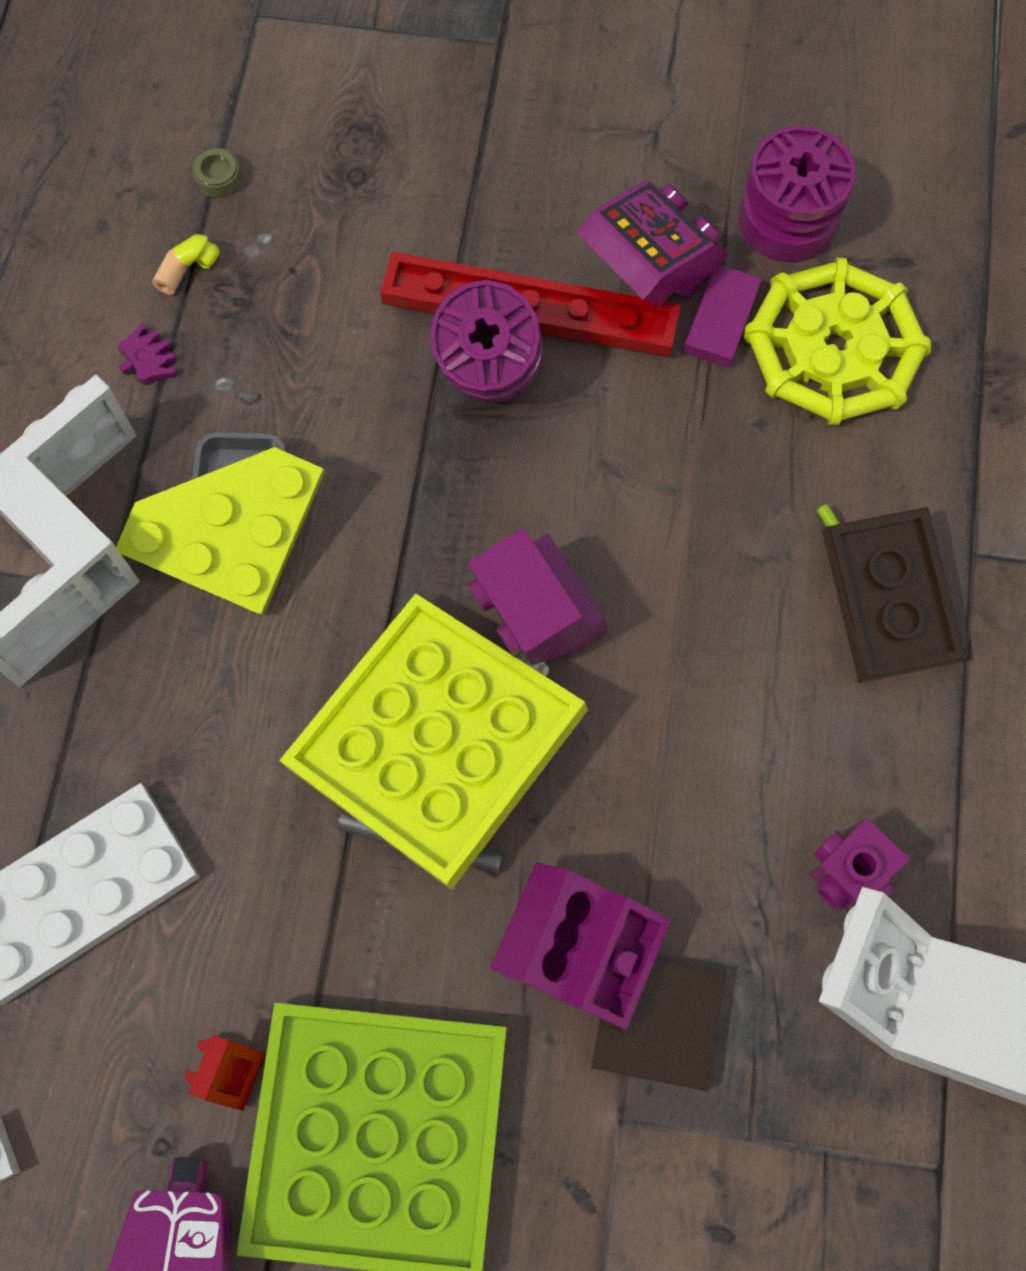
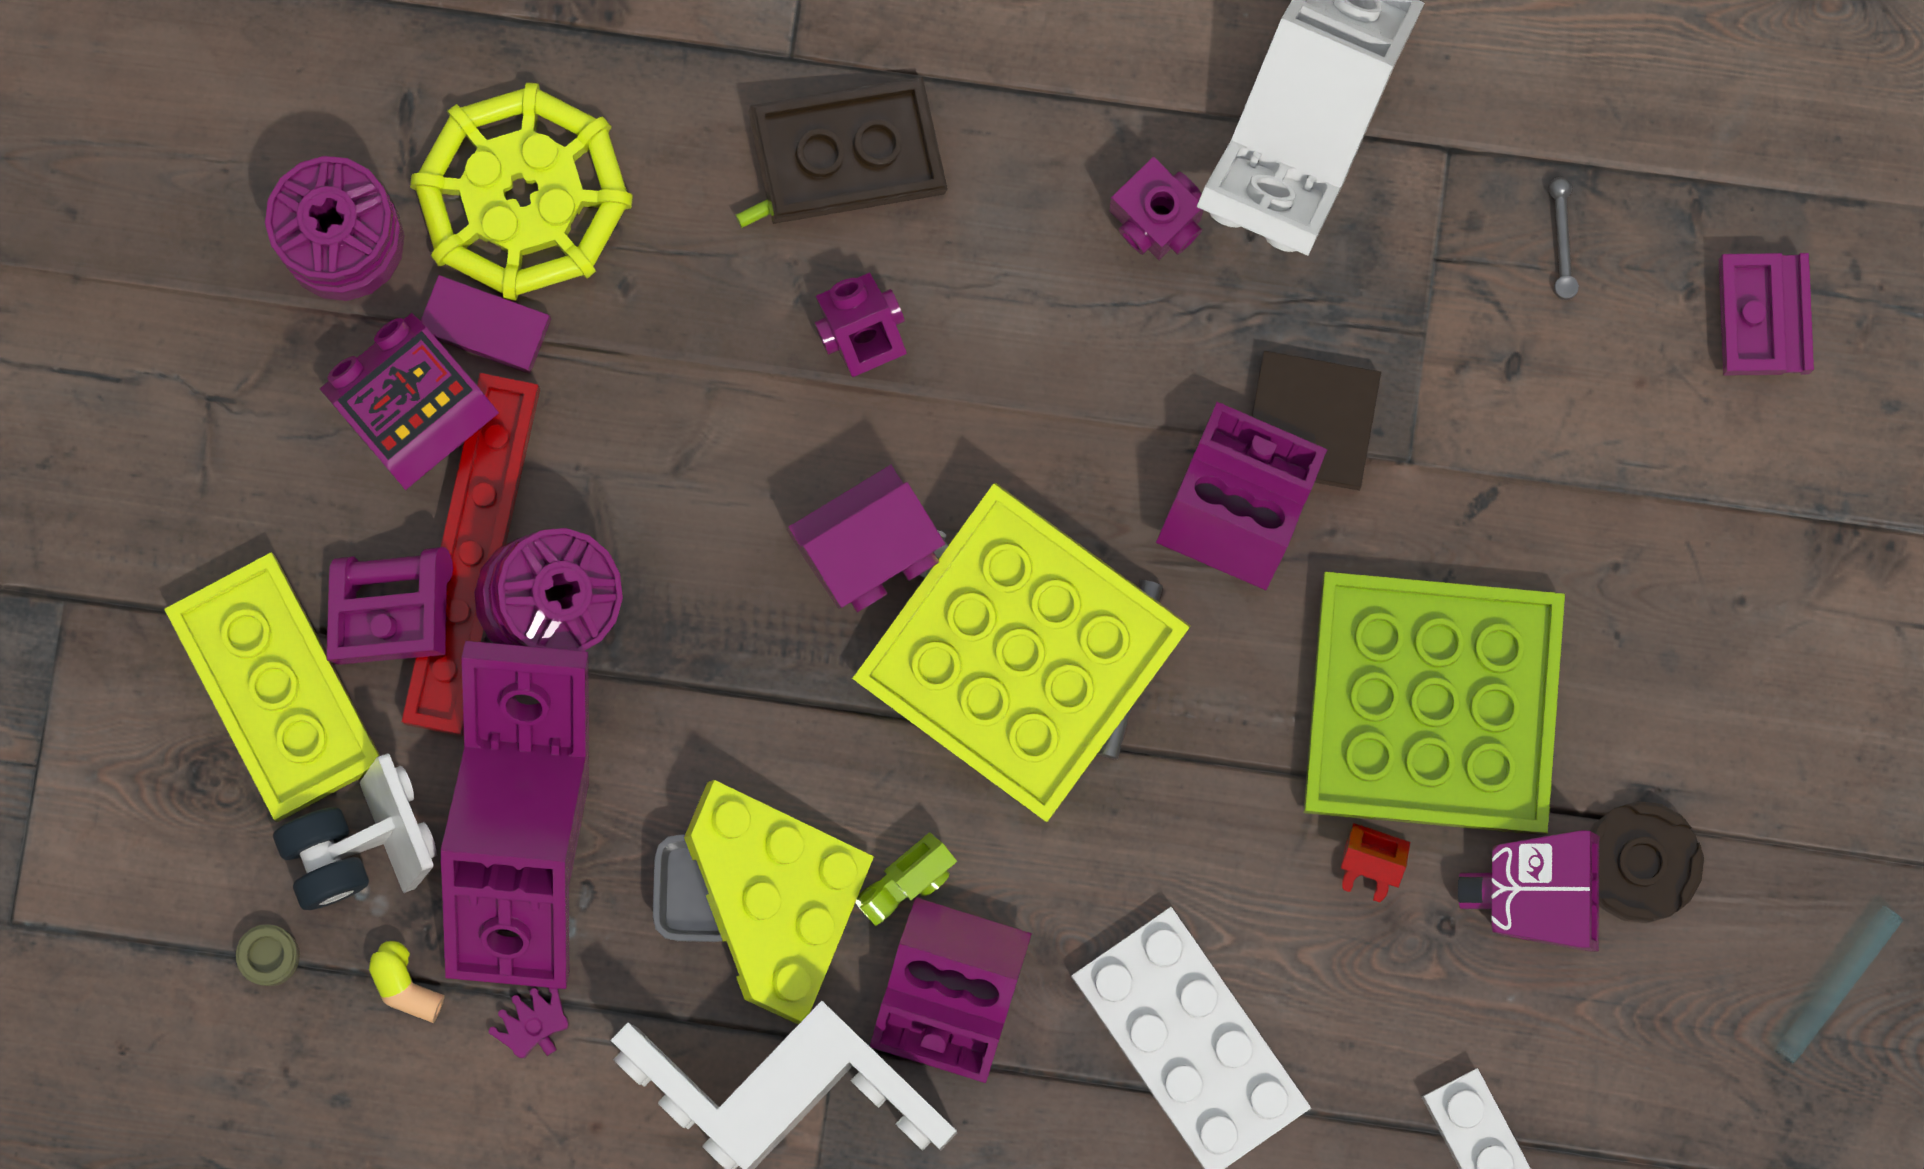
camera: 90 degrees left, 10 degrees up
none -> neon yellow plate [164,552,380,822]
none -> plate [273,753,437,910]
none -> magenta plate [327,547,453,665]
none -> magenta bracket [441,641,589,989]
none -> magenta brick [814,272,907,378]
none -> lime plate [855,832,957,926]
none -> magenta piece [869,897,1032,1083]

